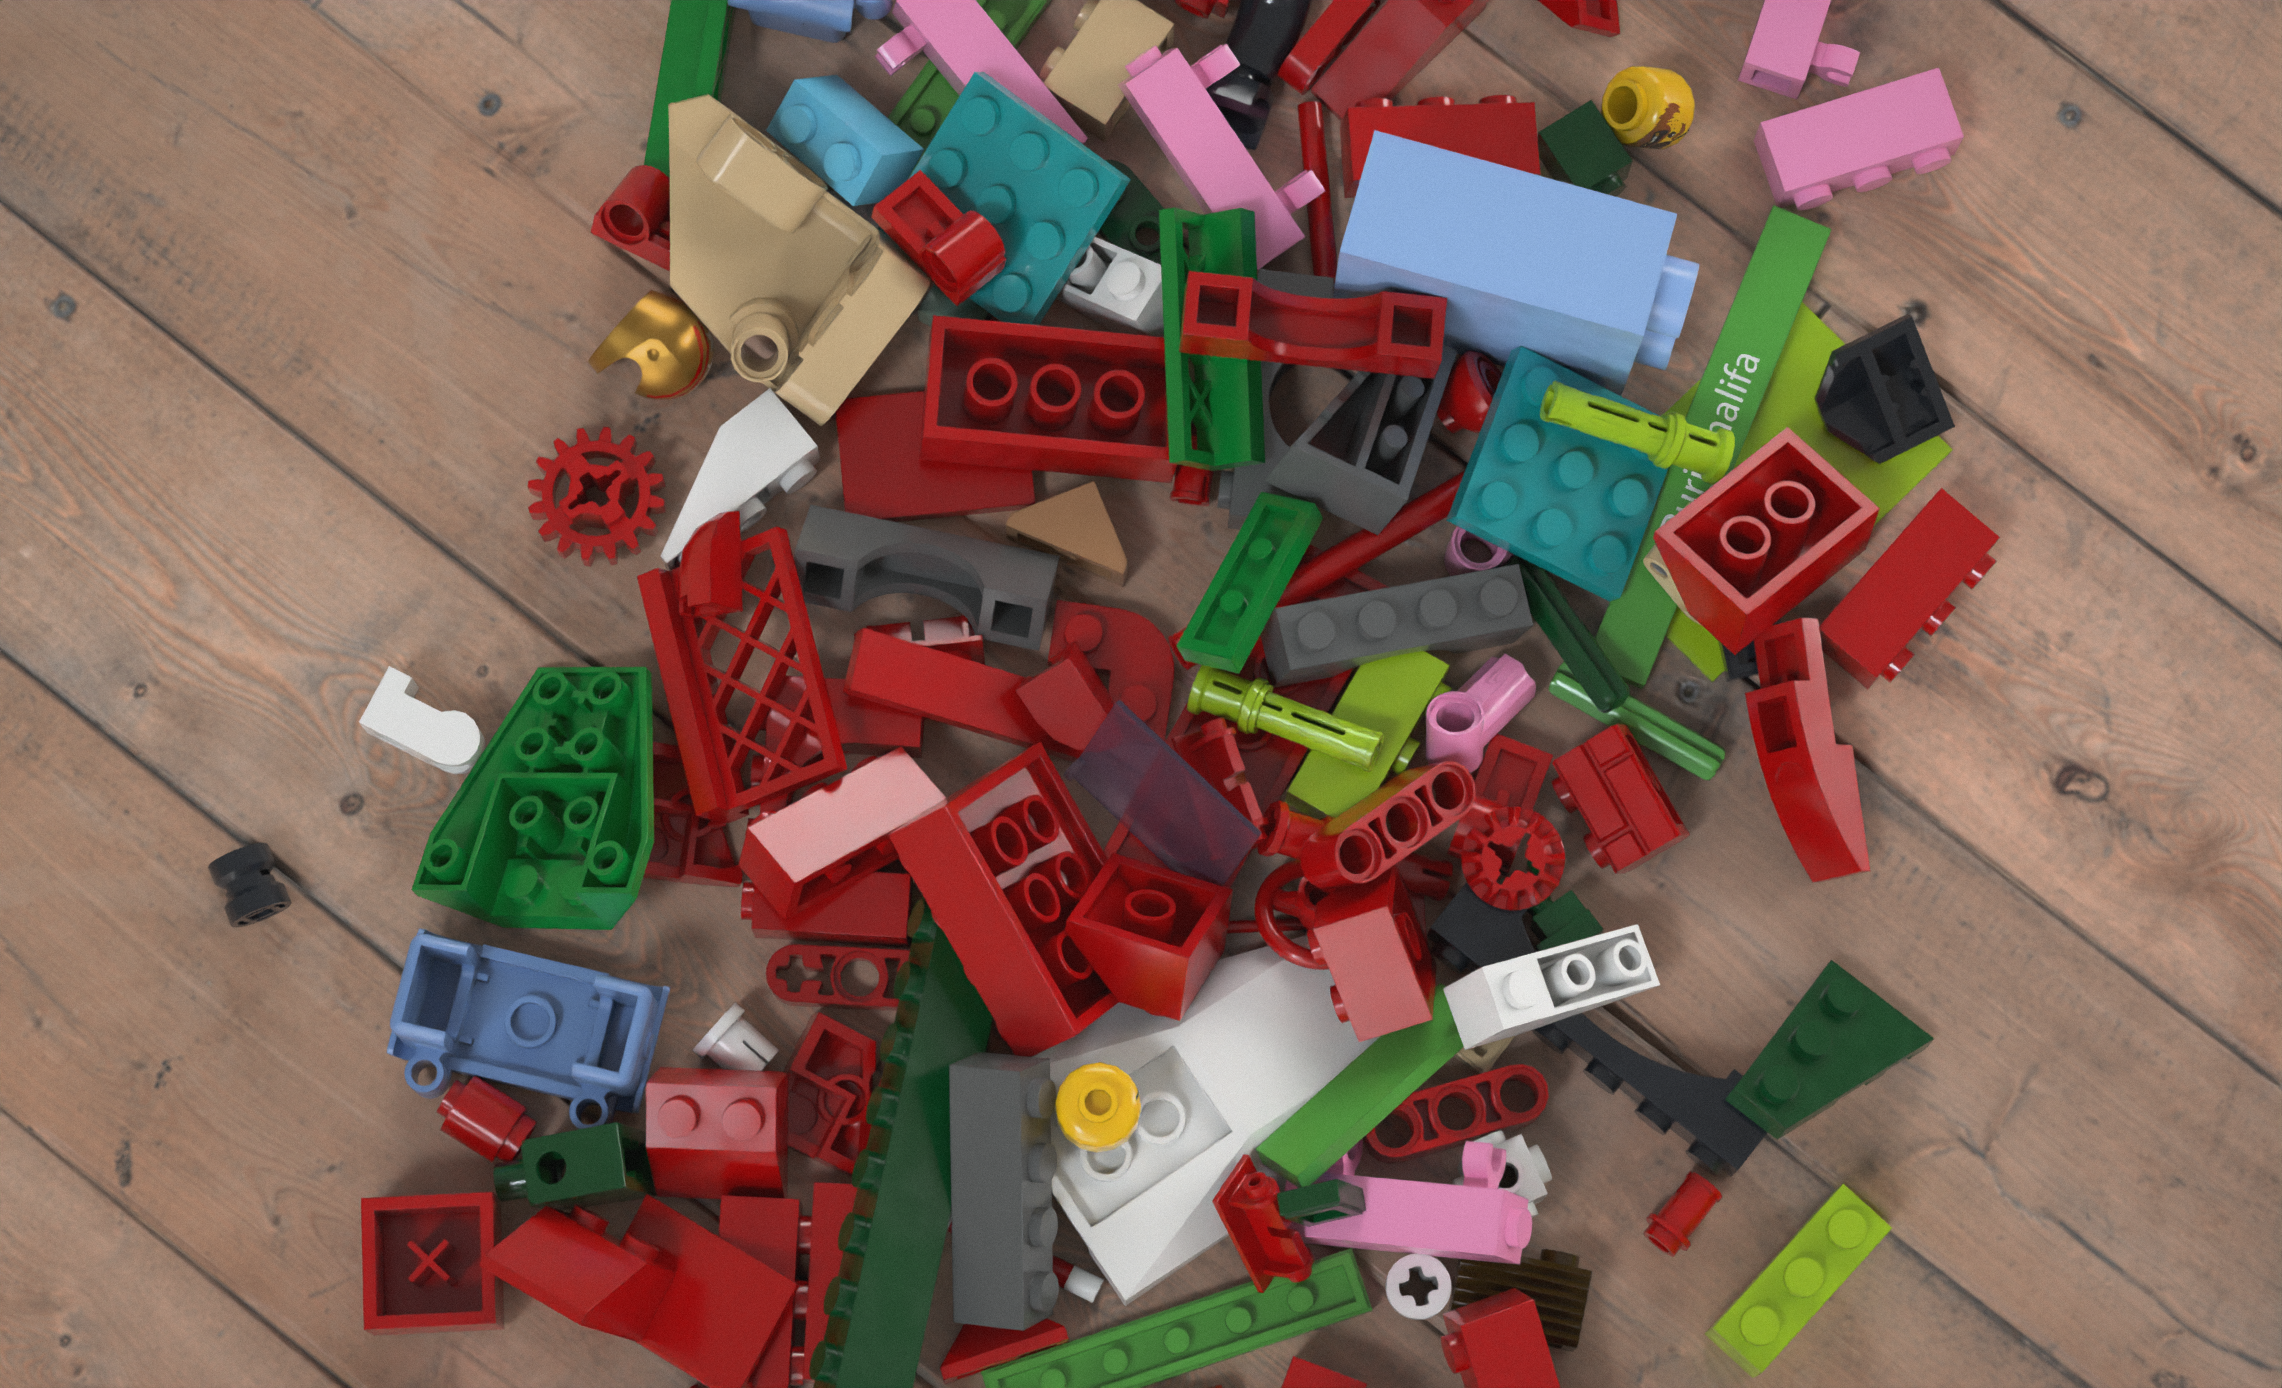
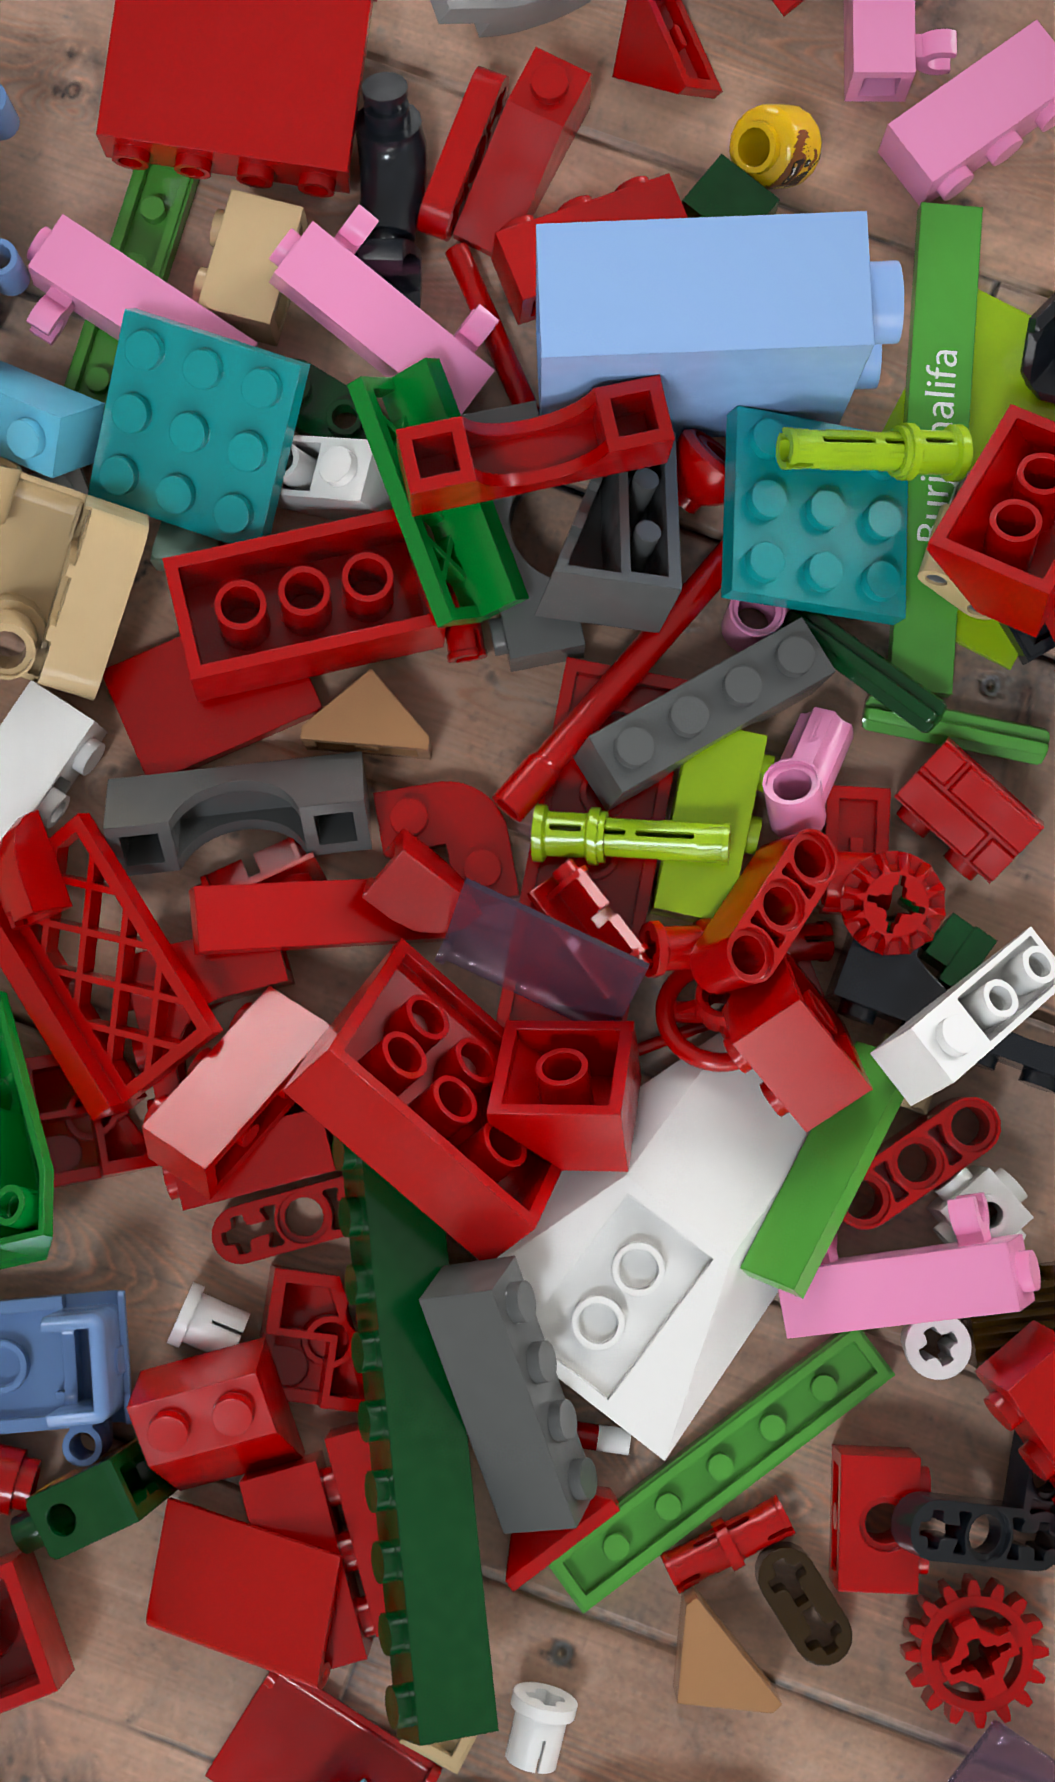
camera: 15 degrees left, 5 degrees up
red slope [479,1204,676,1343] -> none
red plate [871,170,1006,306] -> none
yellow head [1055,1062,1141,1153] -> none
green plate [1176,492,1323,674] -> none
red hinge [1212,1154,1314,1293] -> none
dark green tile [1277,1179,1366,1227] -> none

